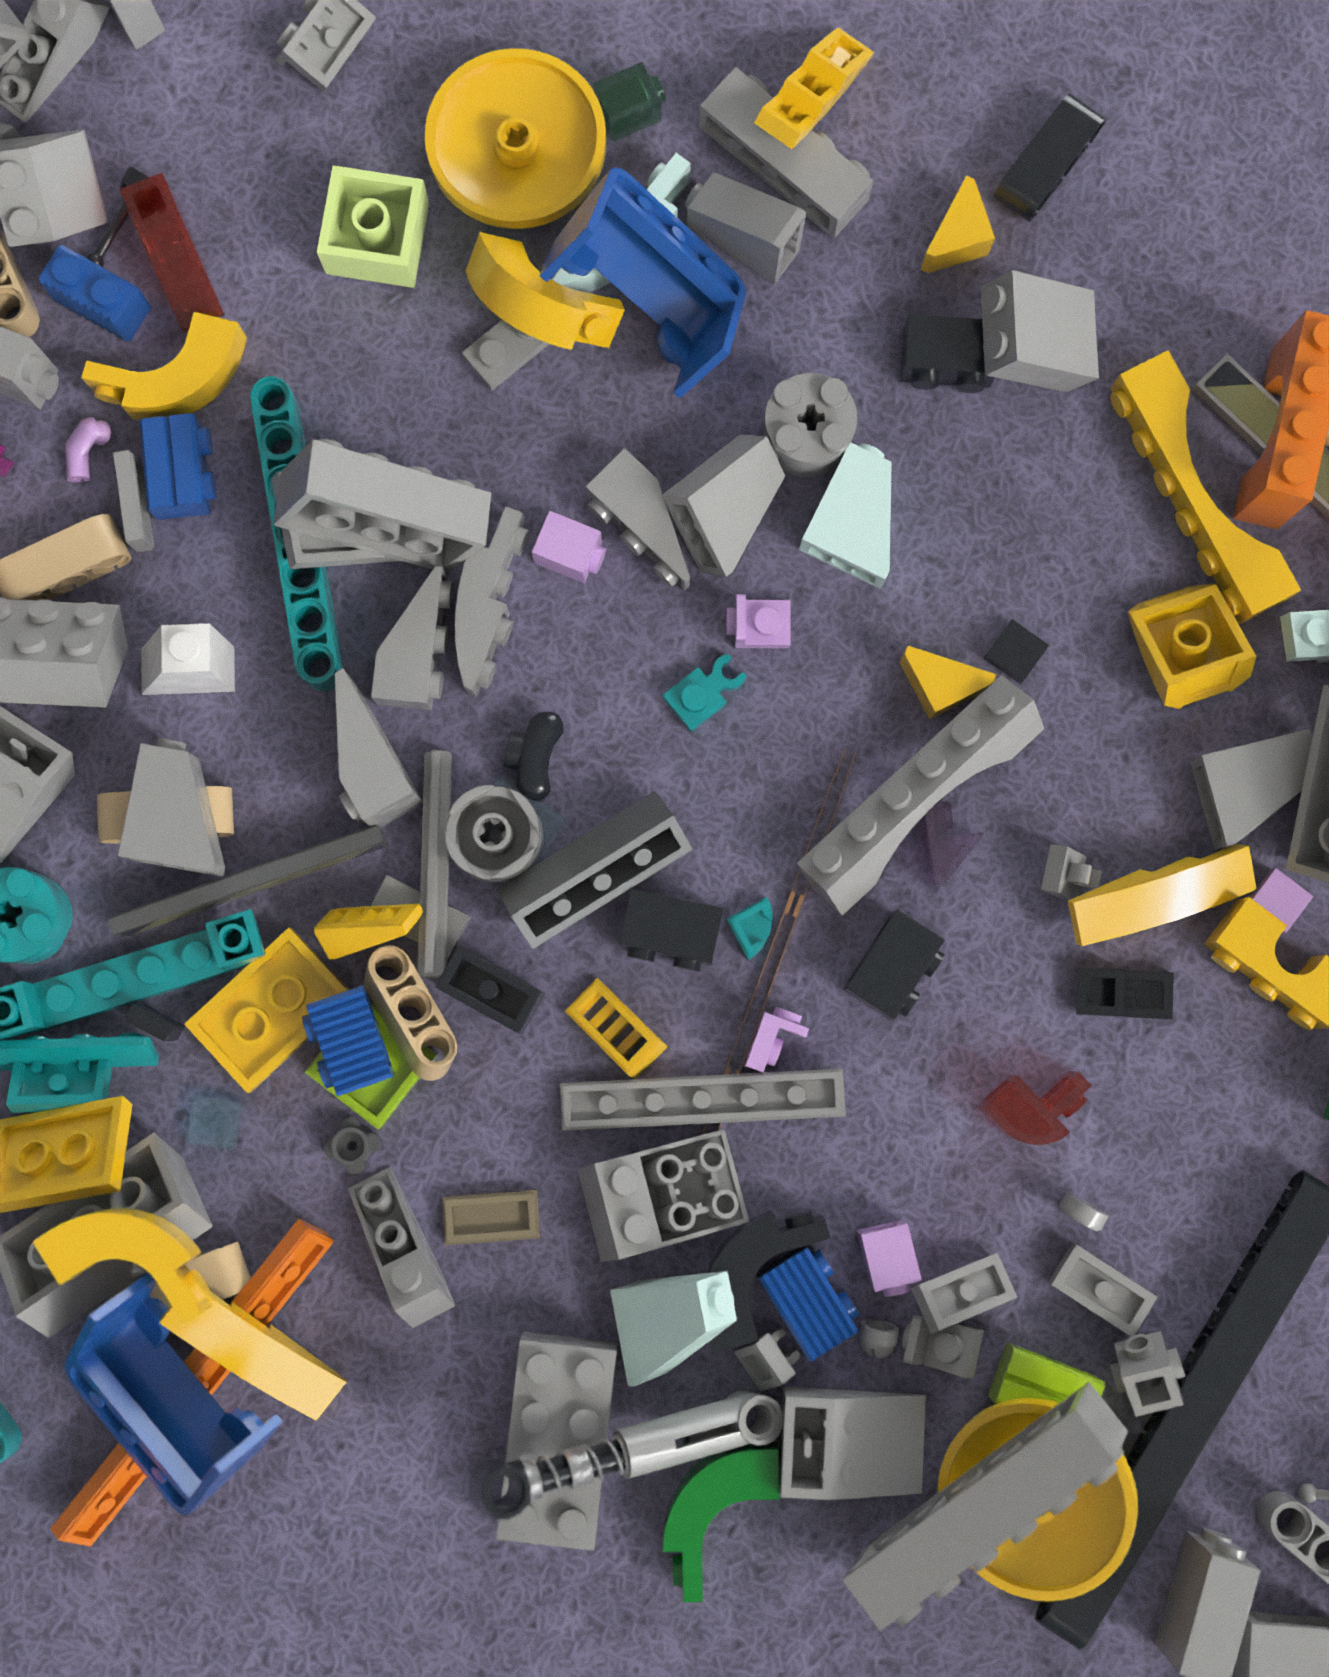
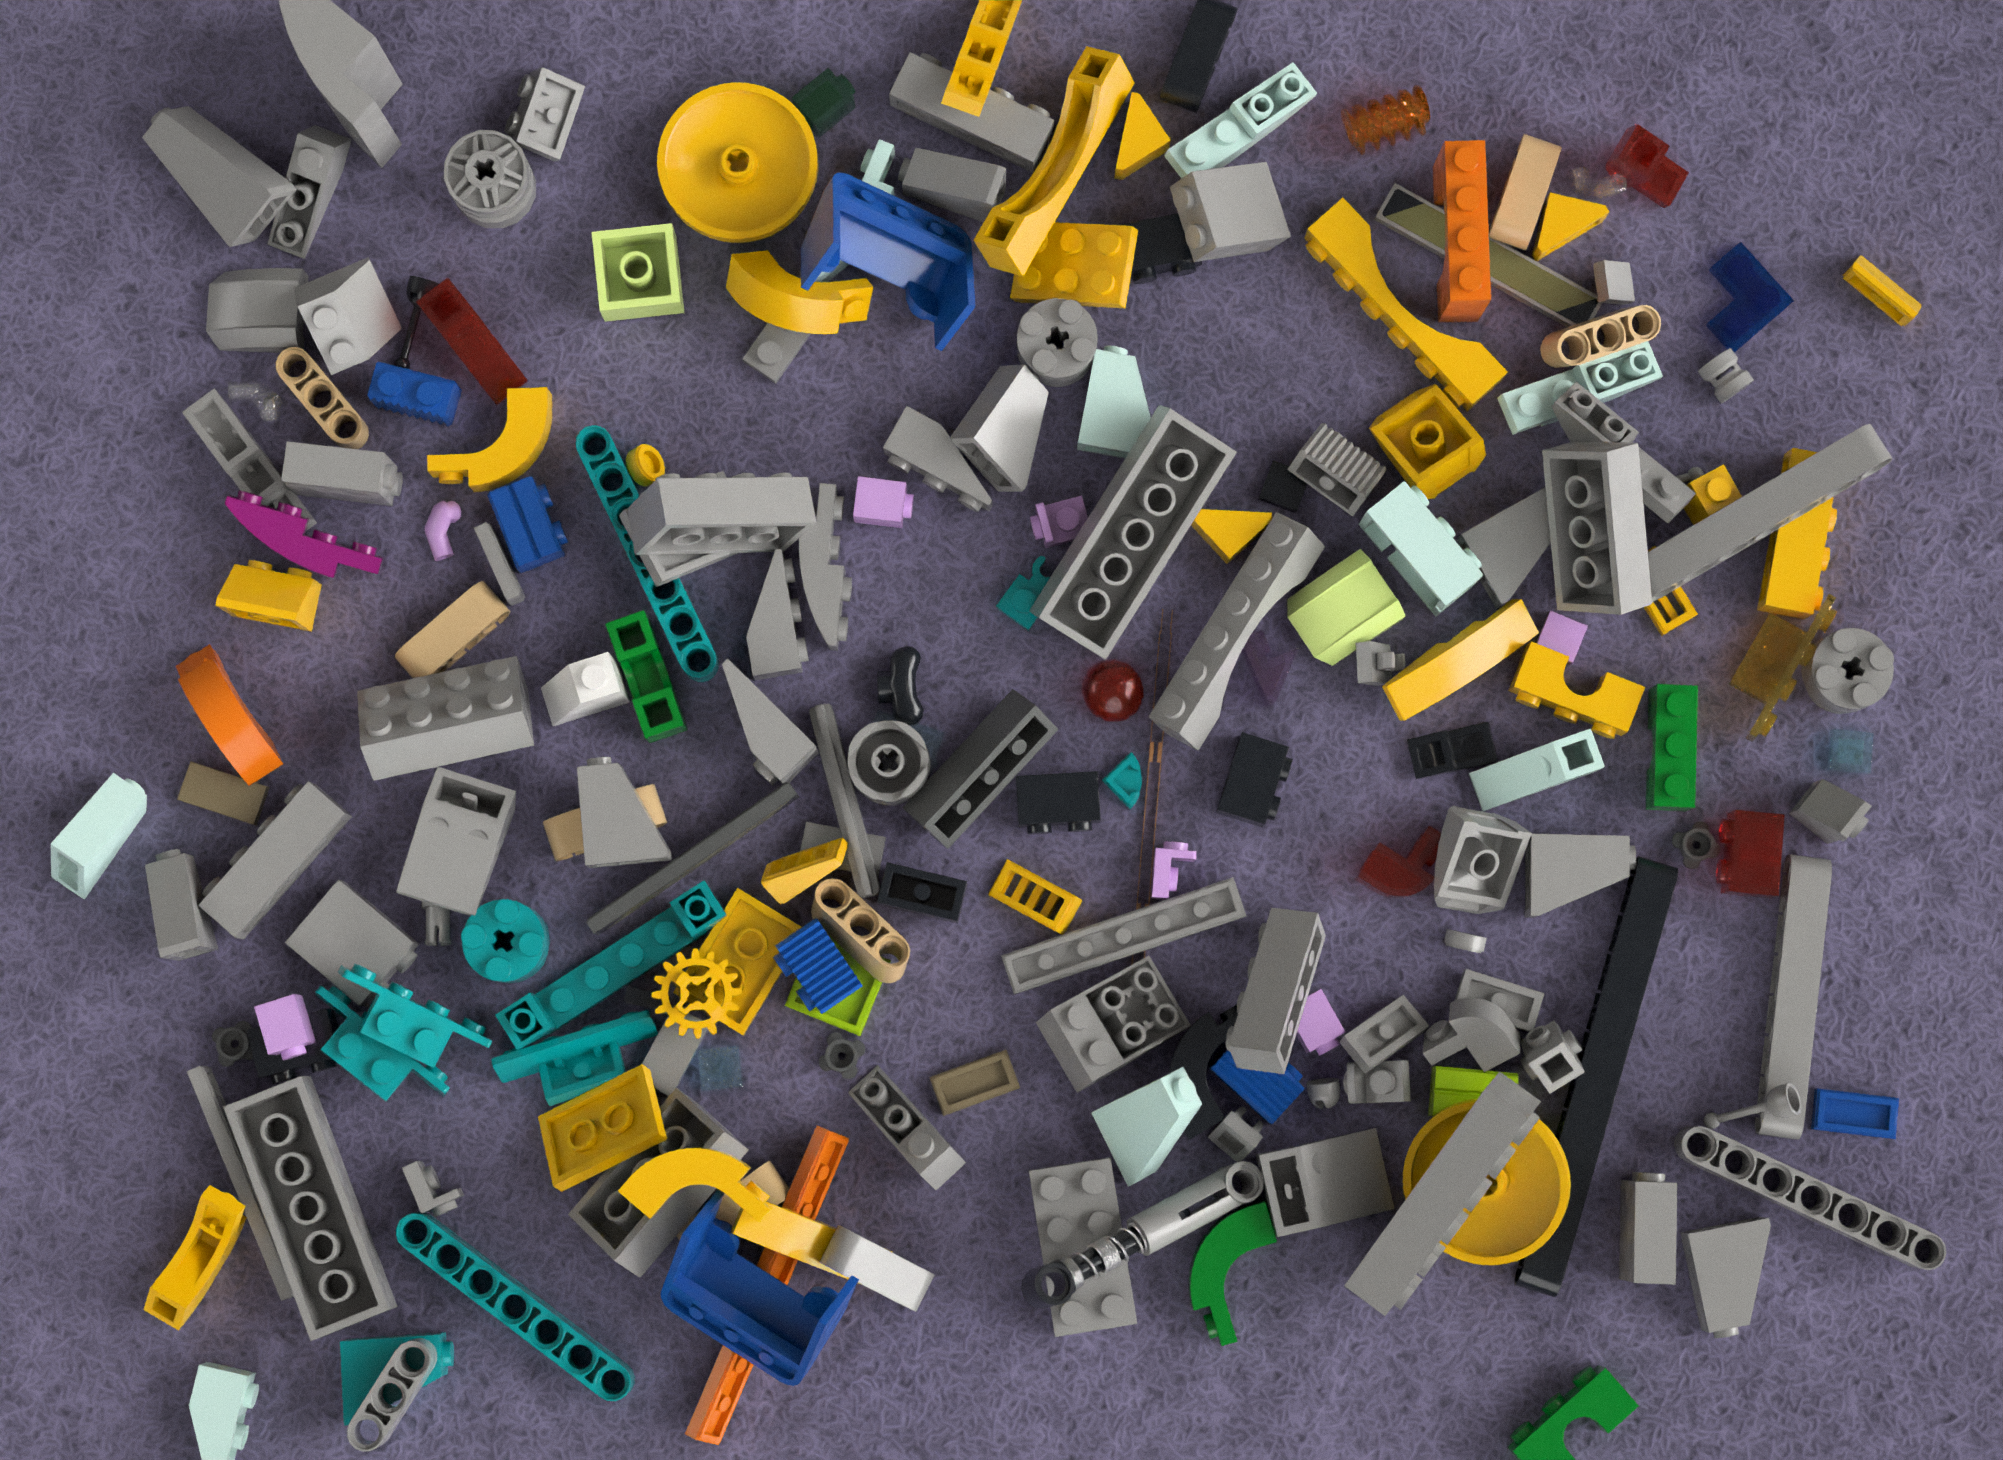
camera: 15 degrees left, 0 degrees up
none -> light grey wheel [444,130,536,228]
none -> green arch [605,610,688,743]
none -> yellow tile [626,444,665,487]
none -> light grey tile [642,1005,708,1096]
none -> yellow gear [651,948,742,1039]
none -> beam [820,1225,935,1312]
none -> yellow arch [973,46,1135,277]
none -> yellow plate [1010,222,1138,309]
none -> light grey brick [1029,405,1237,660]
none -> clear red hair [1081,659,1144,722]
none -> light aqua slope [1164,63,1317,179]
none -> light grey brick [1226,908,1326,1074]
none -> light grey brick [1287,423,1387,516]
none -> yellowish green slope [1287,549,1406,666]
none -> clear orange piece [1341,84,1430,156]
none -> light aqua piece [1358,481,1483,617]
none -> light grey brick [1423,998,1520,1072]
none -> light grey slope [1434,805,1532,914]
none -> light aqua slope [1469,728,1605,812]
none -> light grey slope [1525,834,1636,918]

